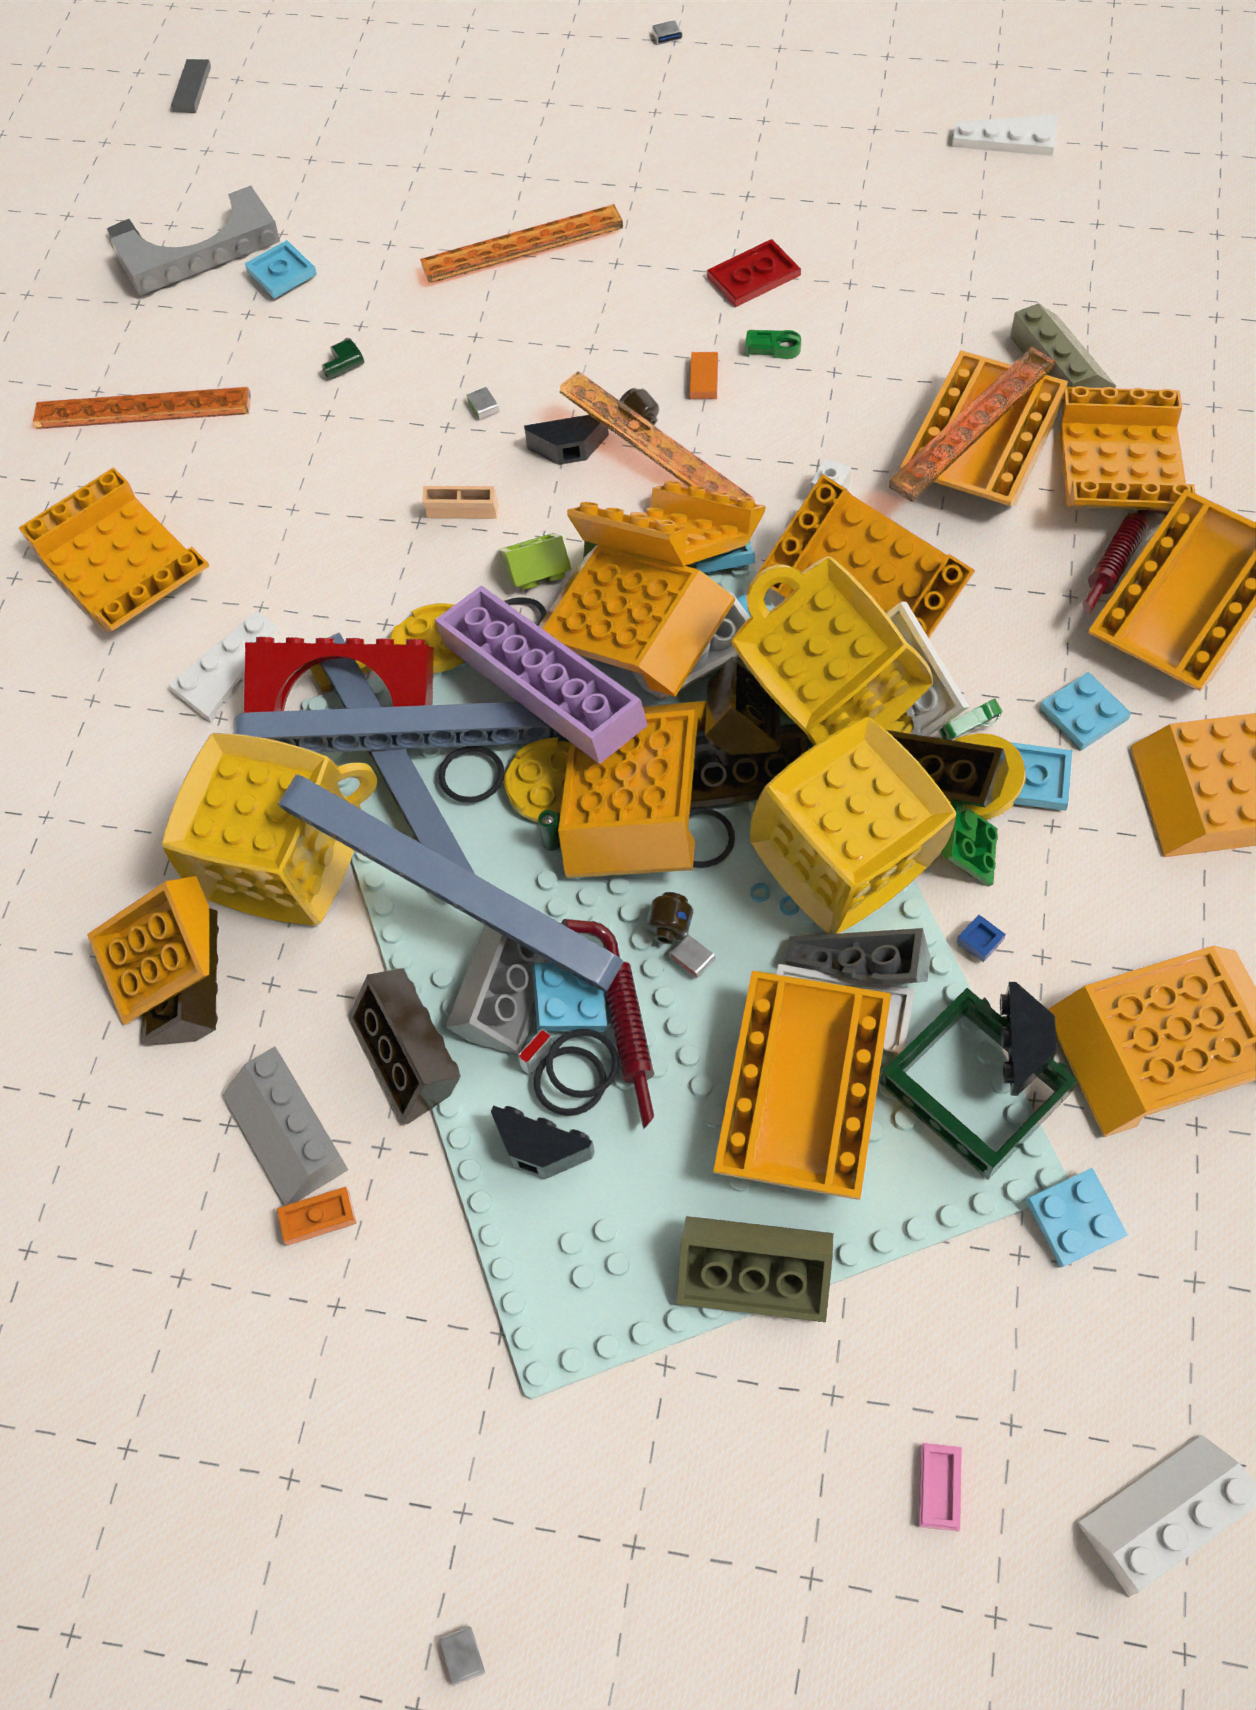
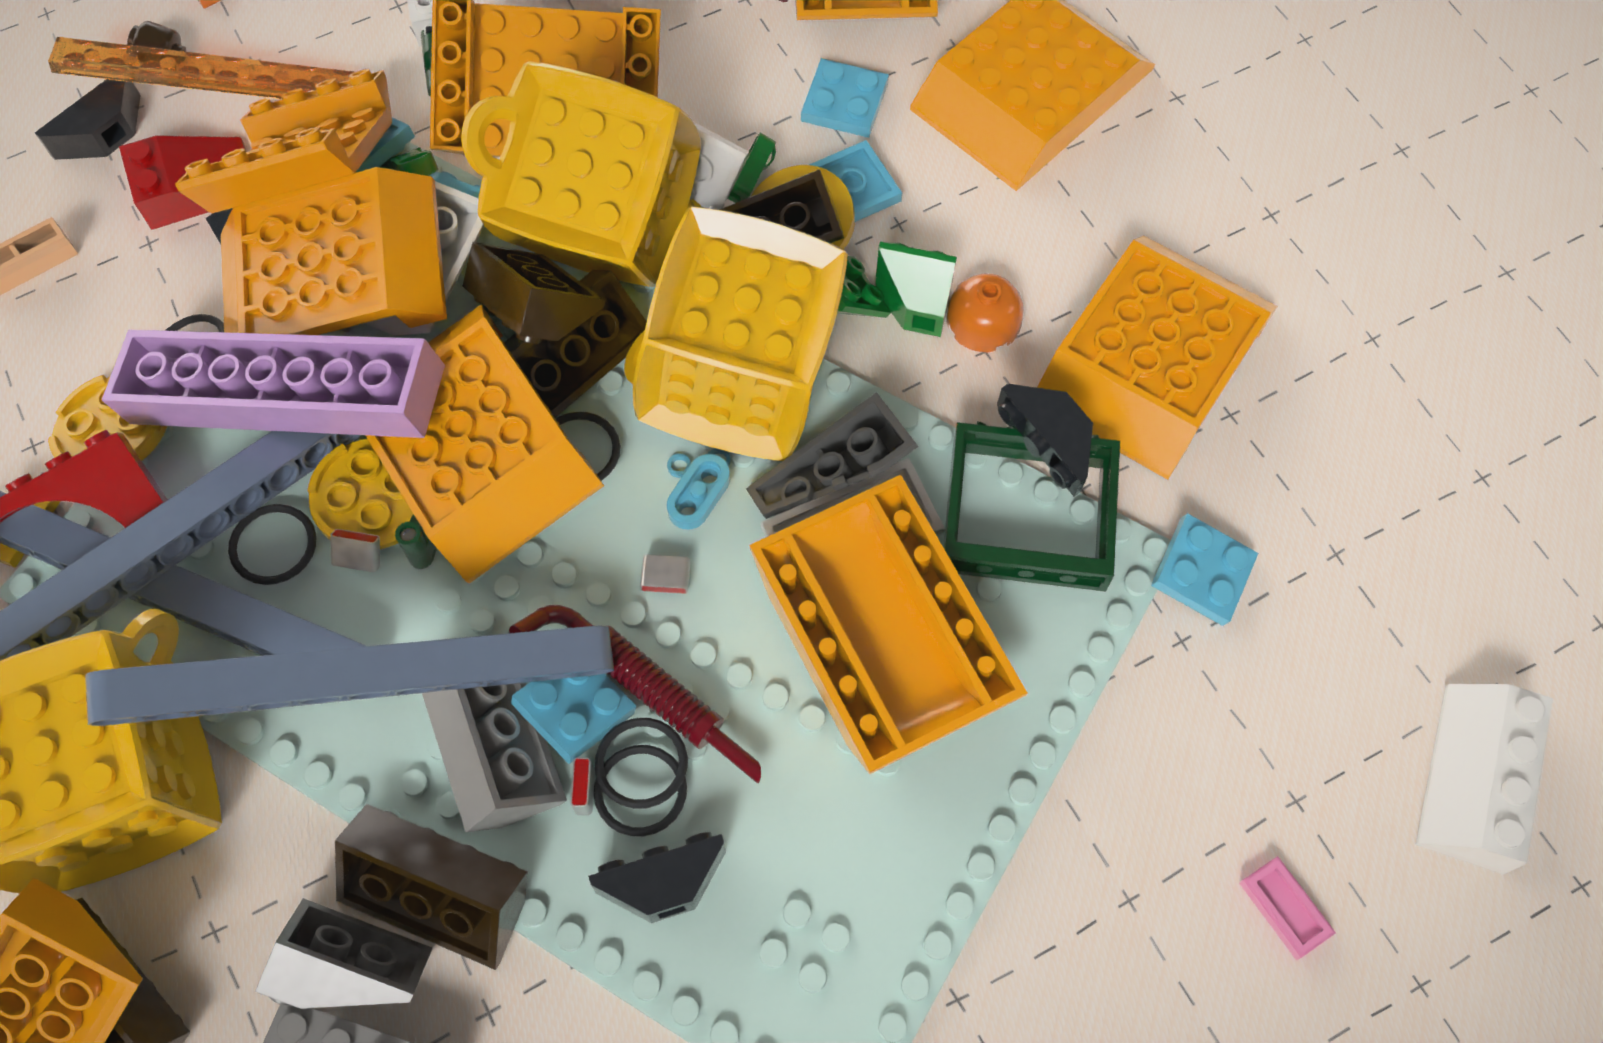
camera: 45 degrees left, 5 degrees up
lime slope [499,533,572,590] -> none
dark brown head [646,892,693,944] -> none
olive slope [677,1216,834,1322] -> none
blue plate [957,914,1006,962] -> none
none -> red slope [119,135,246,230]
none -> flat silver slope [255,898,432,1009]
none -> flat silver piece [330,529,380,572]
none -> green piece [389,147,439,176]
none -> medium azure plate [667,454,730,530]
none -> slope [875,241,957,337]
none -> orange cylinder [946,273,1024,353]

